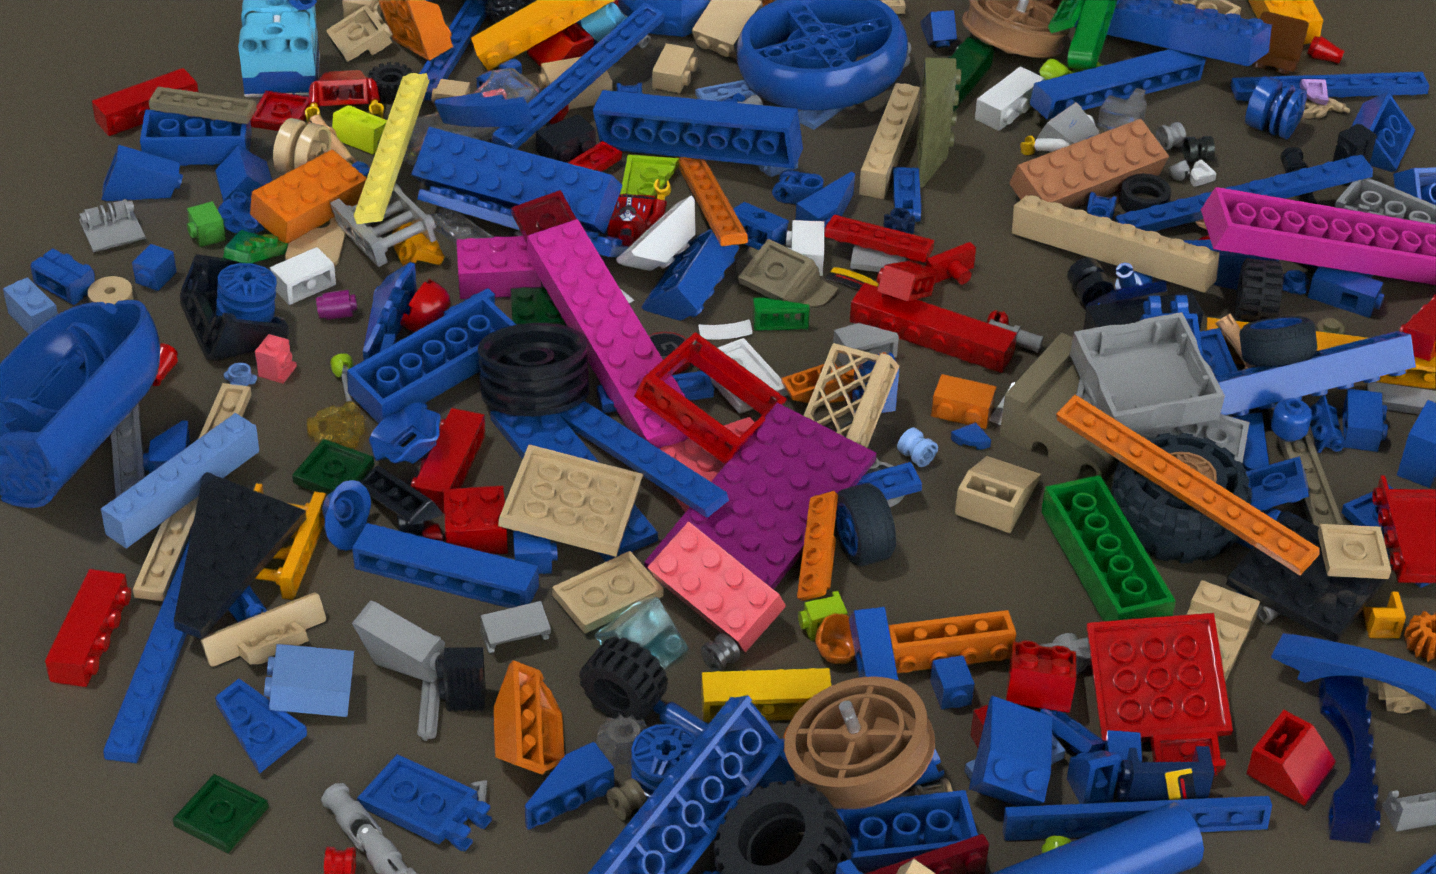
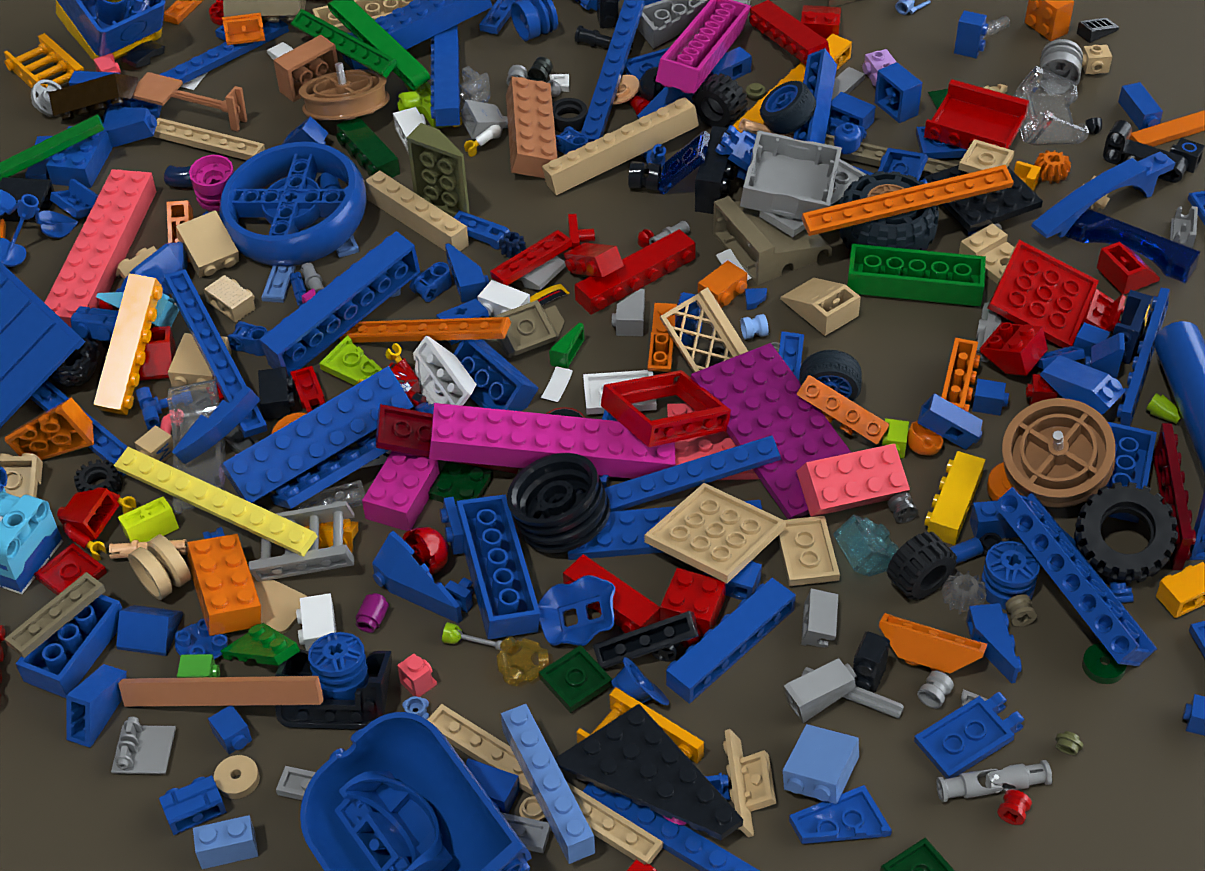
camera: 60 degrees left, 5 degrees up
none -> nougat tile [118,676,324,707]
none -> light grey wheel [917,670,954,709]

